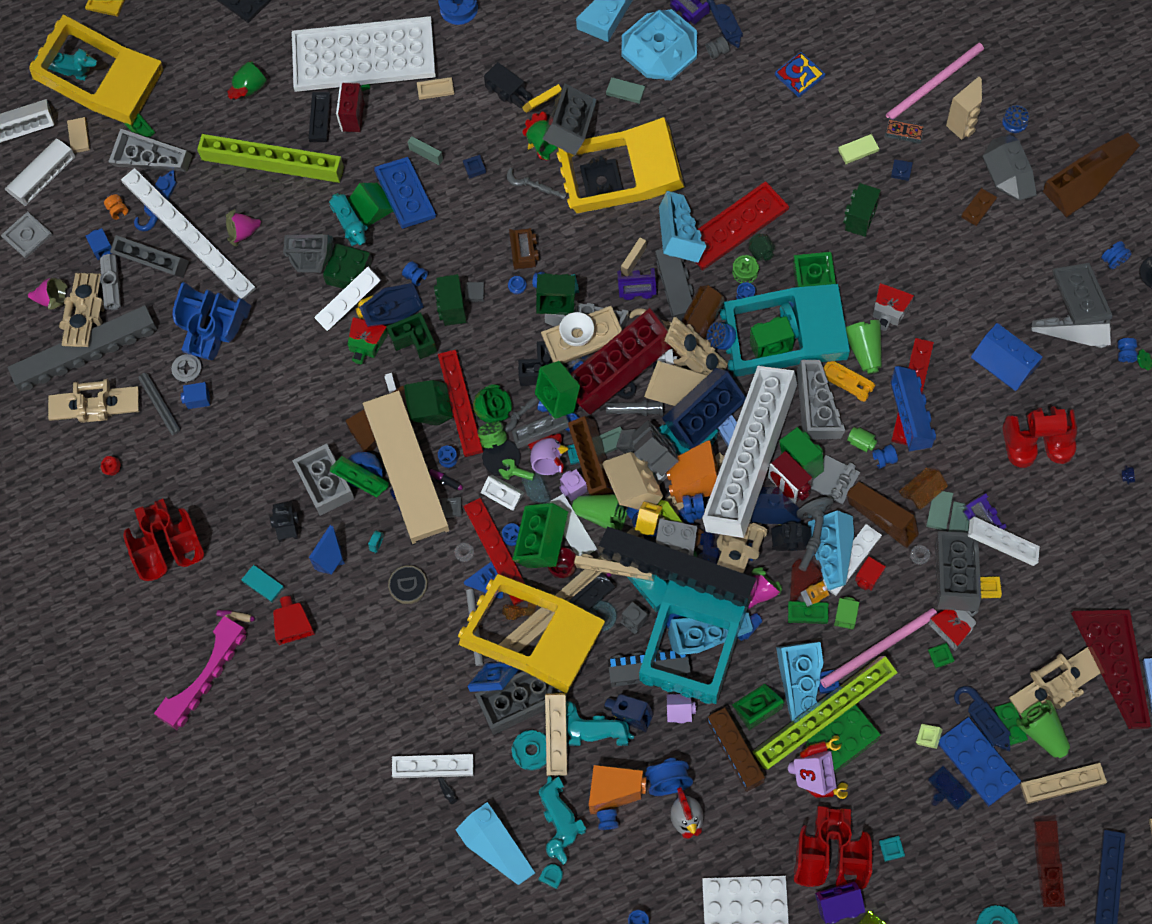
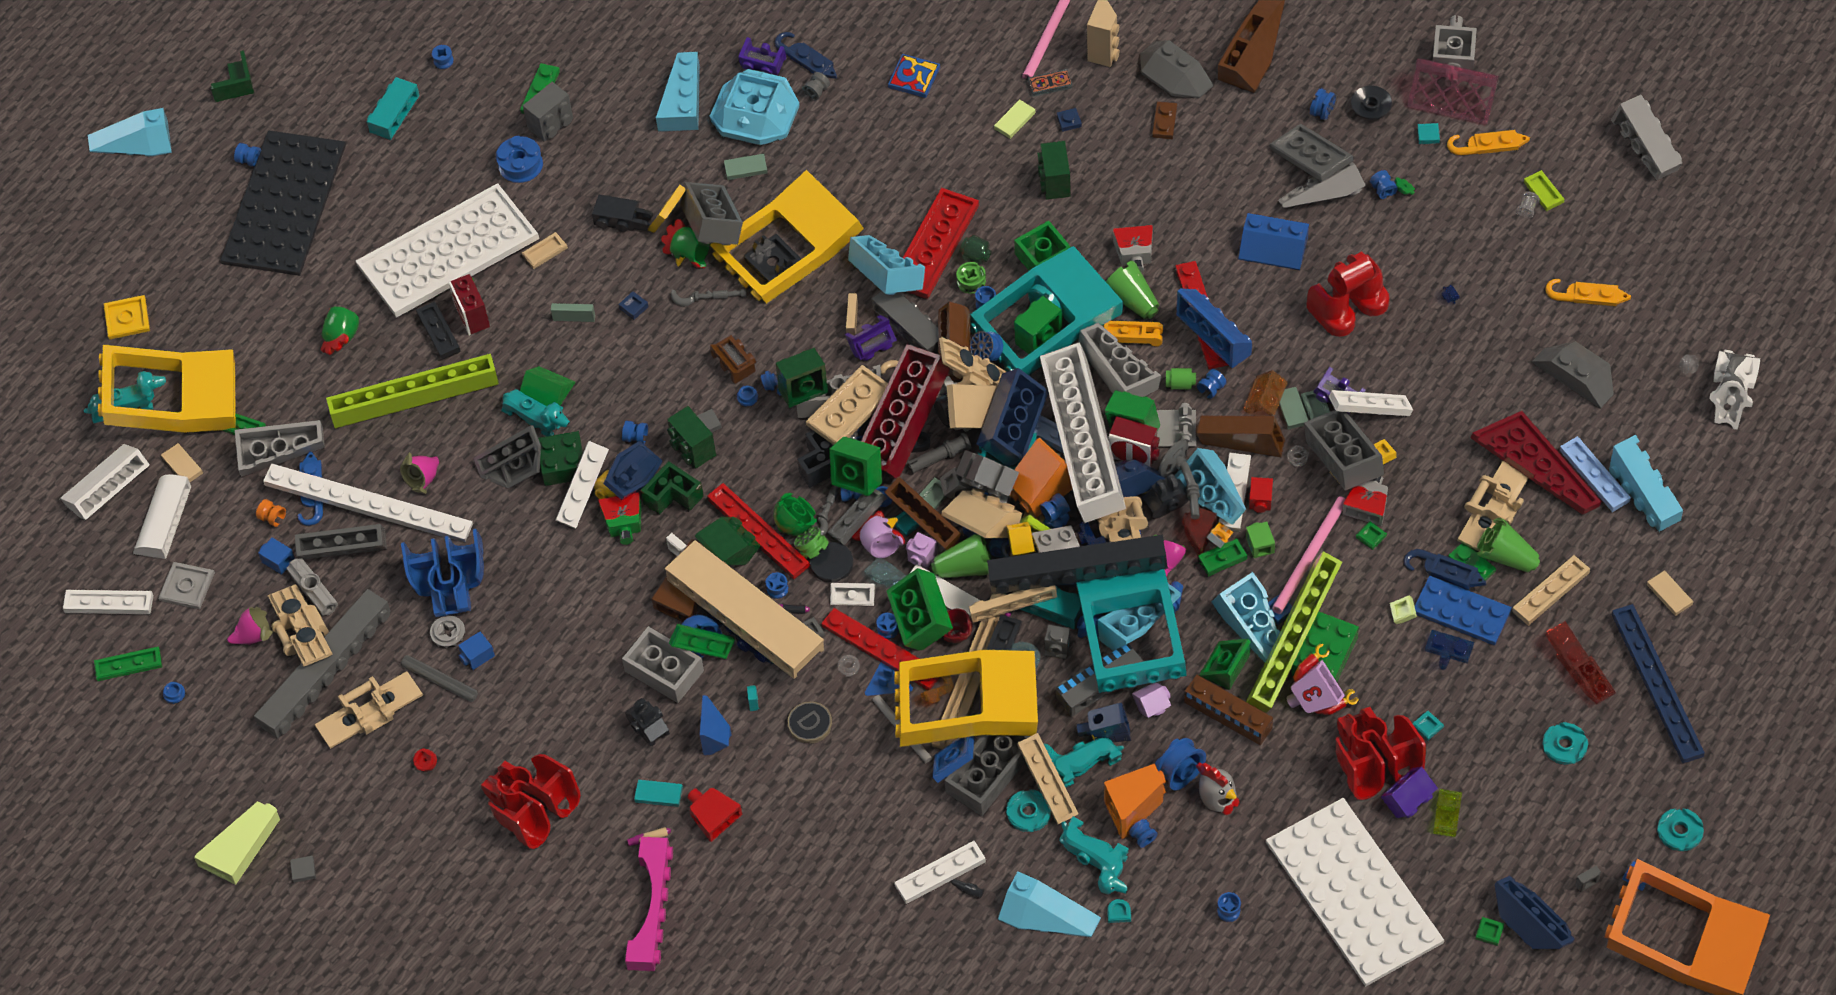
camera: 30 degrees left, 10 degrees down
blue plate [374,157,436,229] -> none
bright green bar [499,459,535,481] -> none
white piece [559,312,594,346] -> none
blue wheel [1002,105,1030,133] -> none

